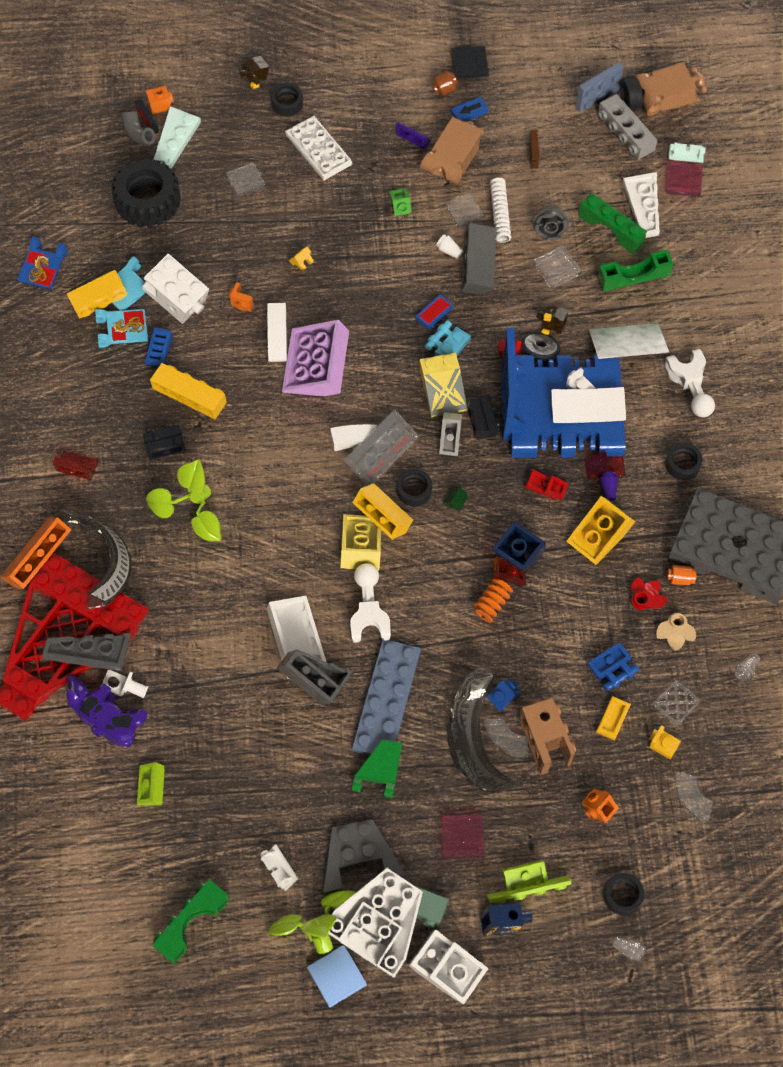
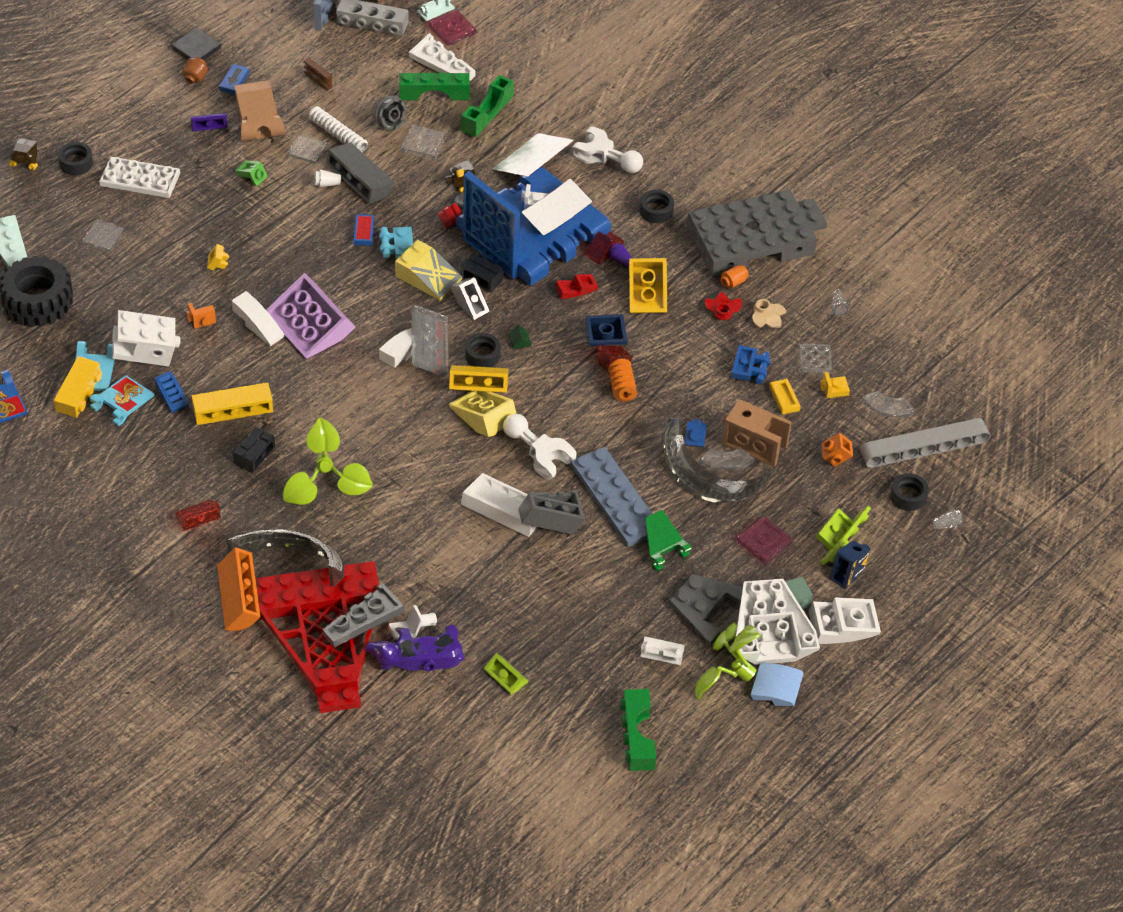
camera: 45 degrees left, 15 degrees down
none -> light grey beam [859,418,991,468]

